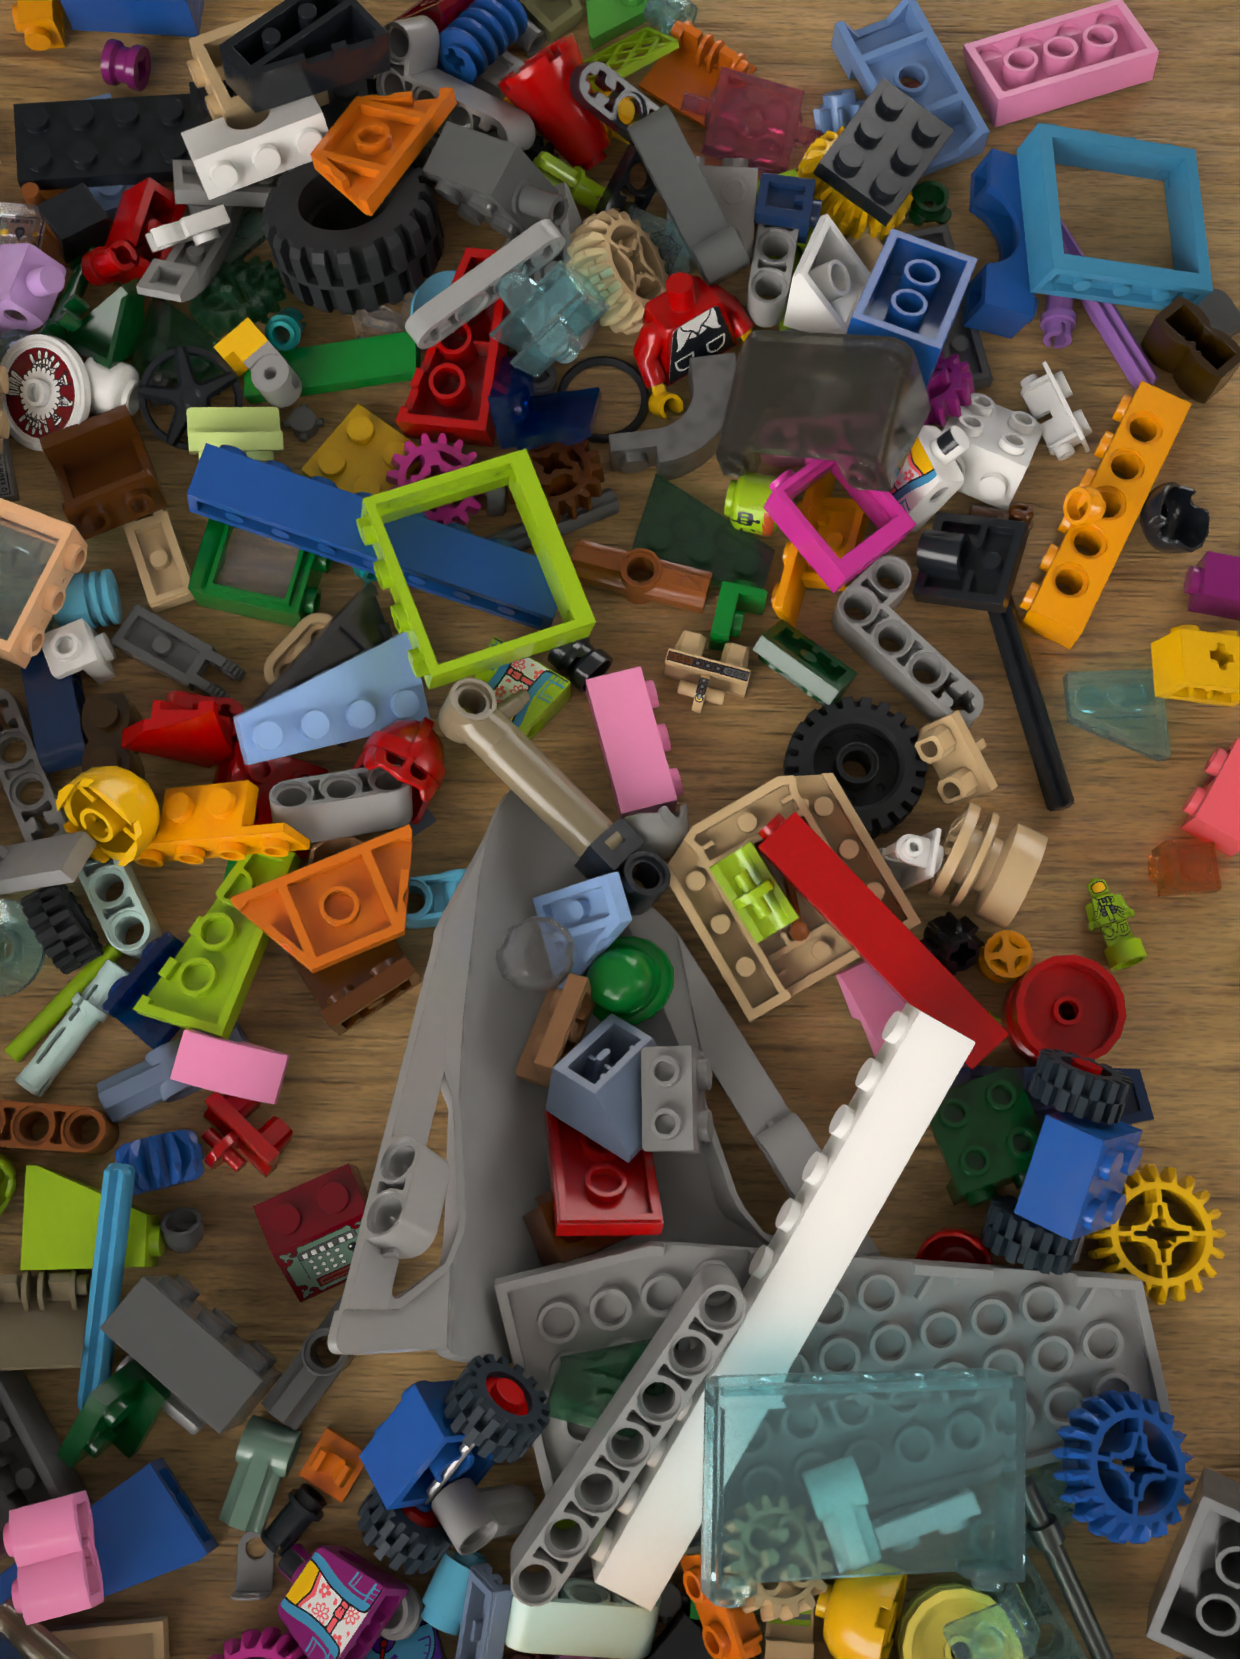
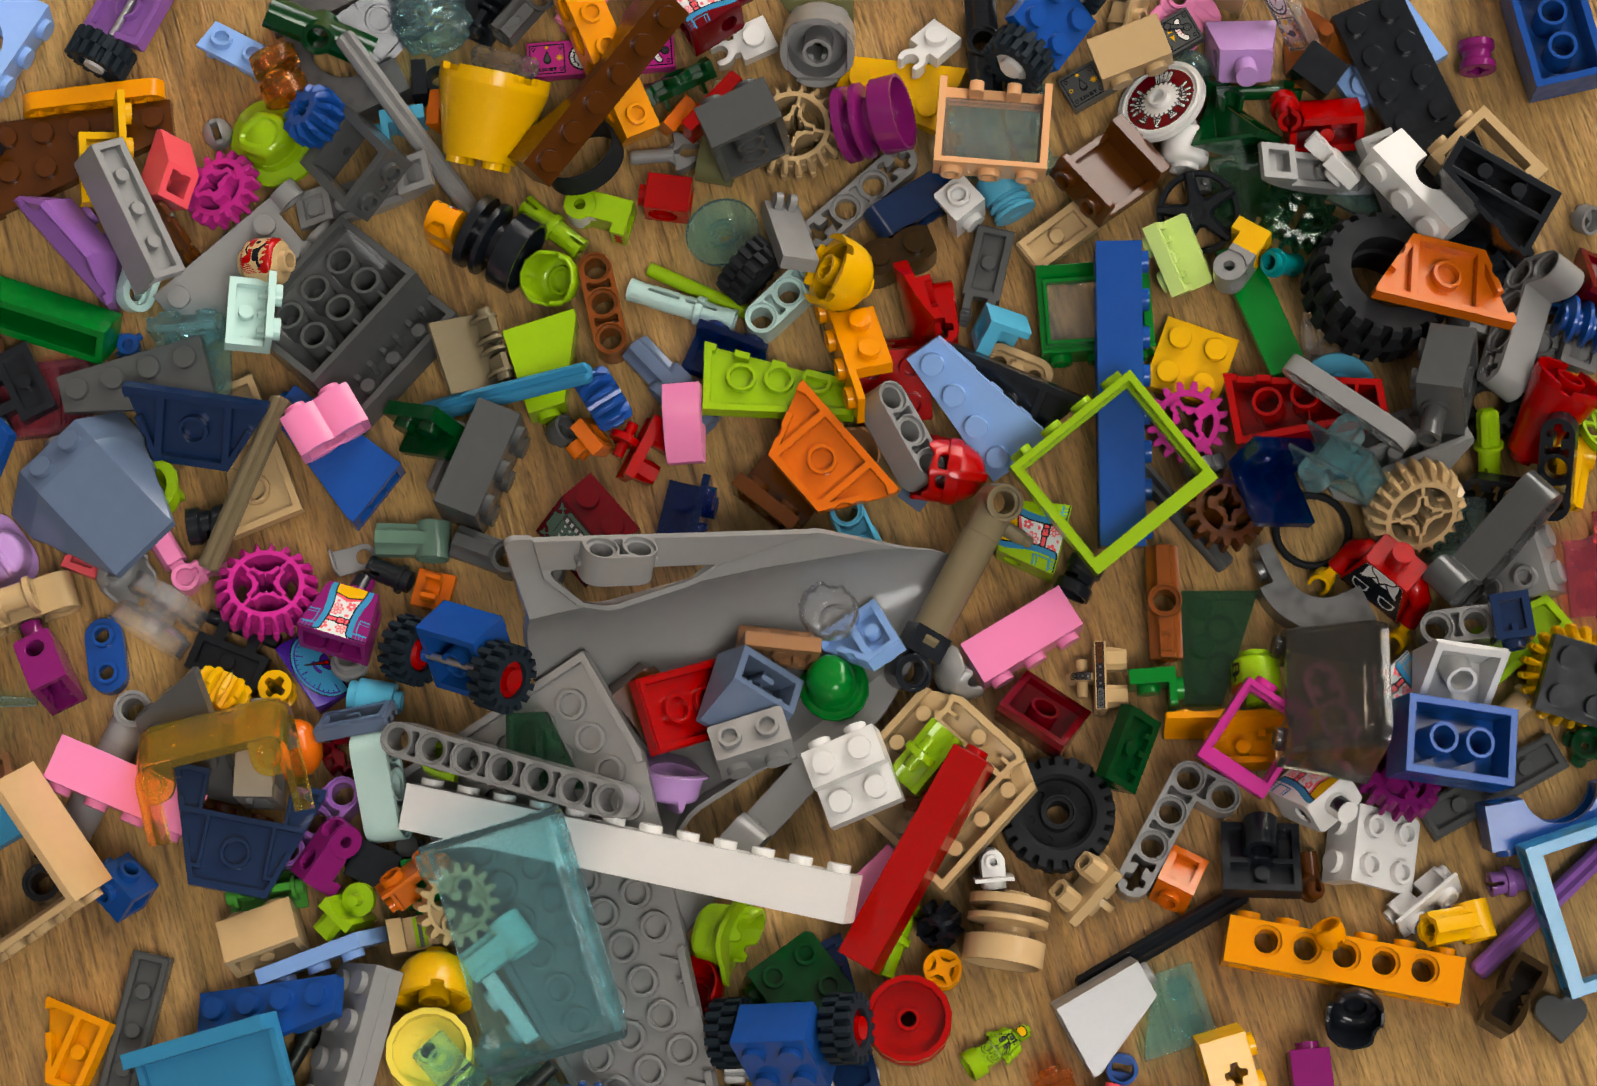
camera: 80 degrees right, 0 degrees up
dark grey piece [284,404,324,443] -> none
light grey piece [431,1478,536,1555] -> none
none -> orange tile [566,417,616,461]
none -> lavender piece [646,752,709,814]
none -> clear blue bracket [656,474,719,533]
none -> lime hat [691,901,766,987]
none -> white plate [801,721,906,831]
none -> medium azure panel [970,302,1032,356]
none -> dark red slope [994,670,1091,758]
none -> slope [1049,956,1157,1078]
none -> blue hinge [1106,1052,1138,1086]
none -> orange bracket [1149,844,1209,915]
none -> yellow piece [1416,897,1497,948]

